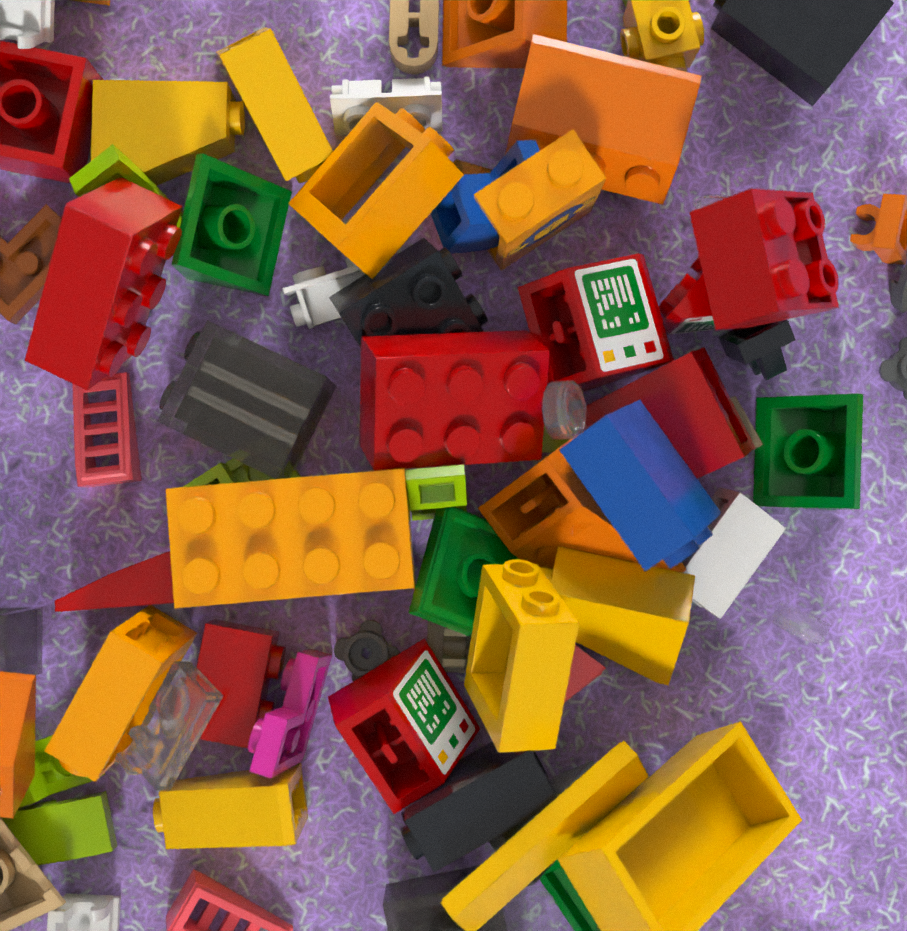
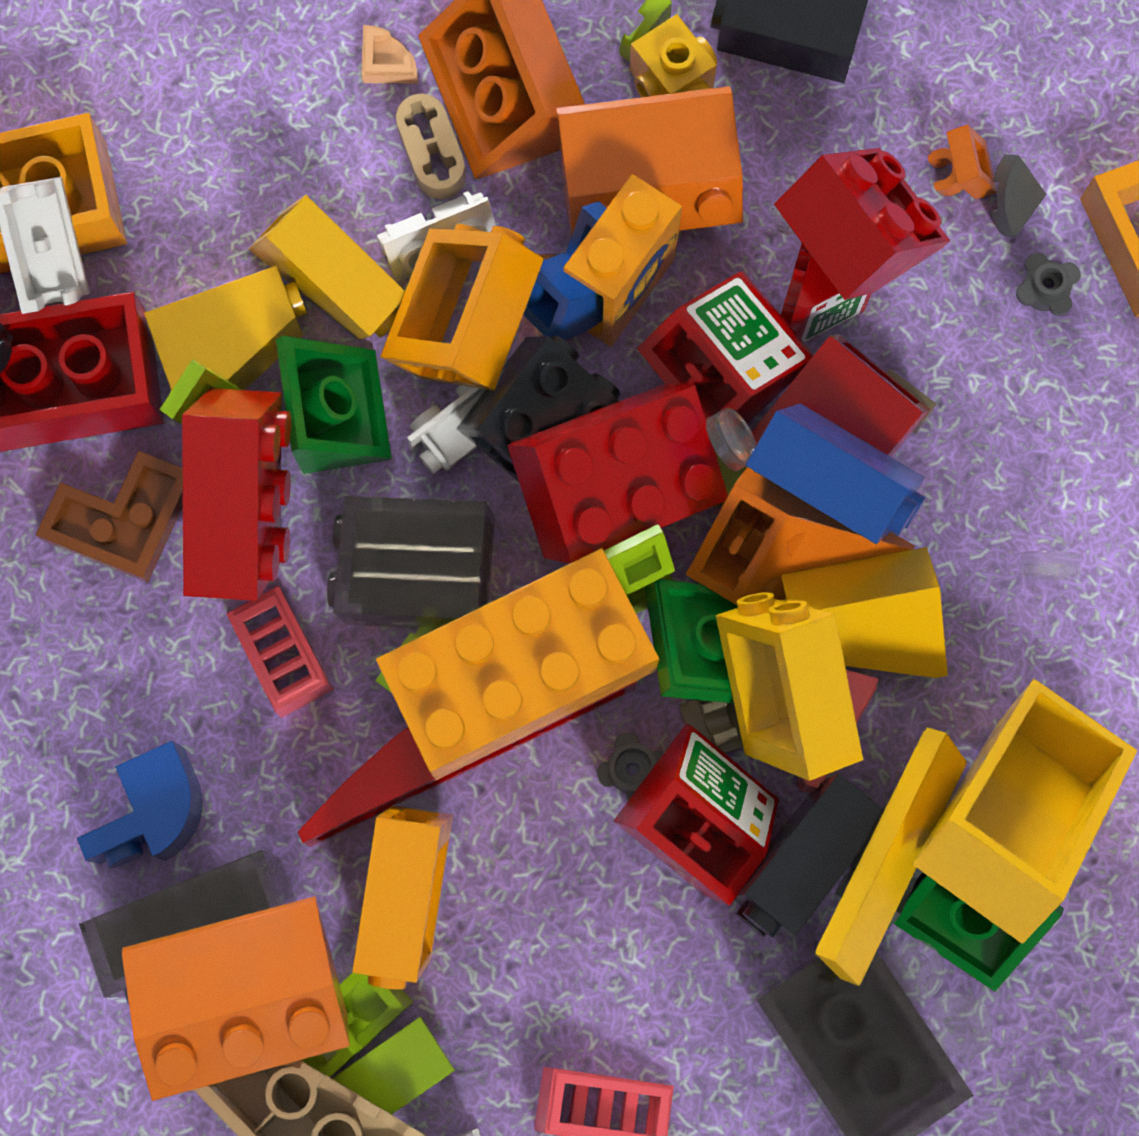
camera: 15 degrees left, 10 degrees down
clear plate [115,661,223,791] -> none
yellow slope [153,763,308,849] -> none
red brick [183,619,286,749] -> none
dark pink plate [248,649,332,778] -> none
white hinge [682,487,786,619] -> none
black tile [719,320,796,380] -> none
green slope [753,393,863,510] -> none

